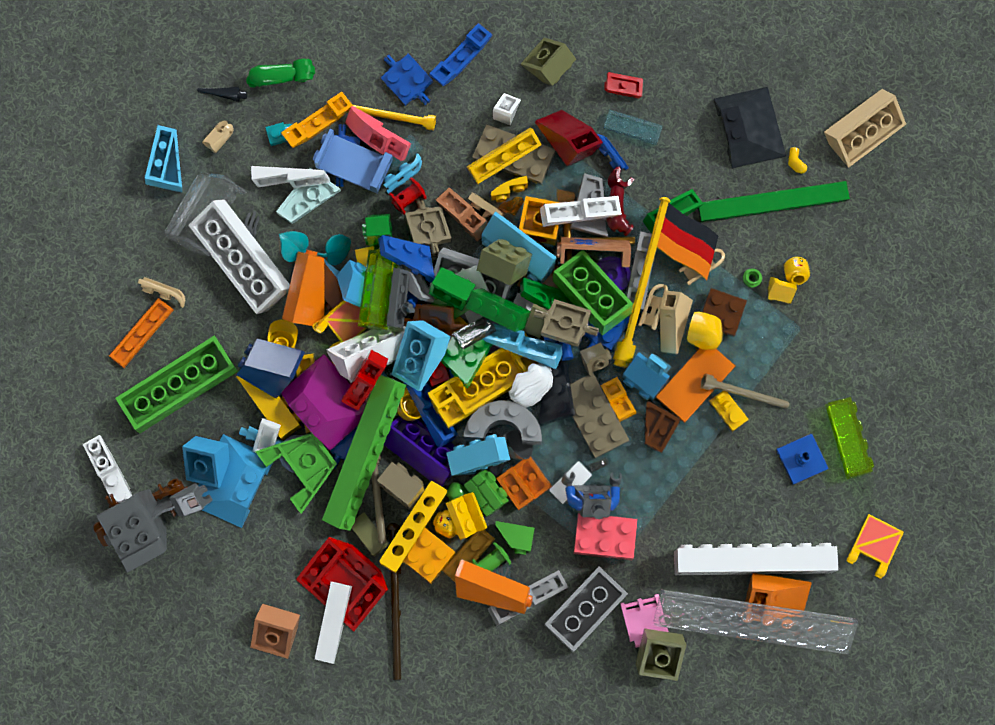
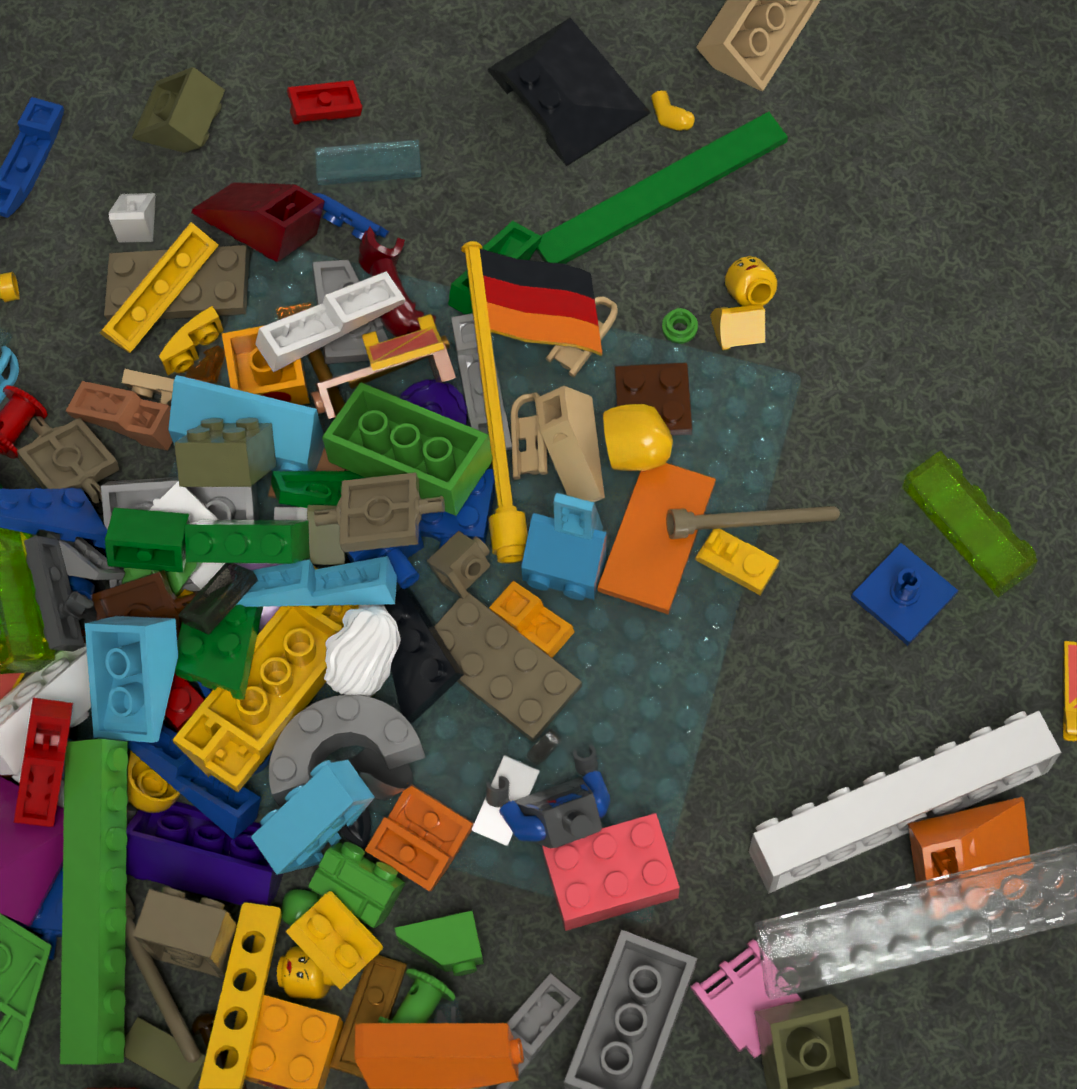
camera: 20 degrees left, 10 degrees down
reddish brown wing [645,401,681,454] -> none
none -> flag [362,314,445,371]

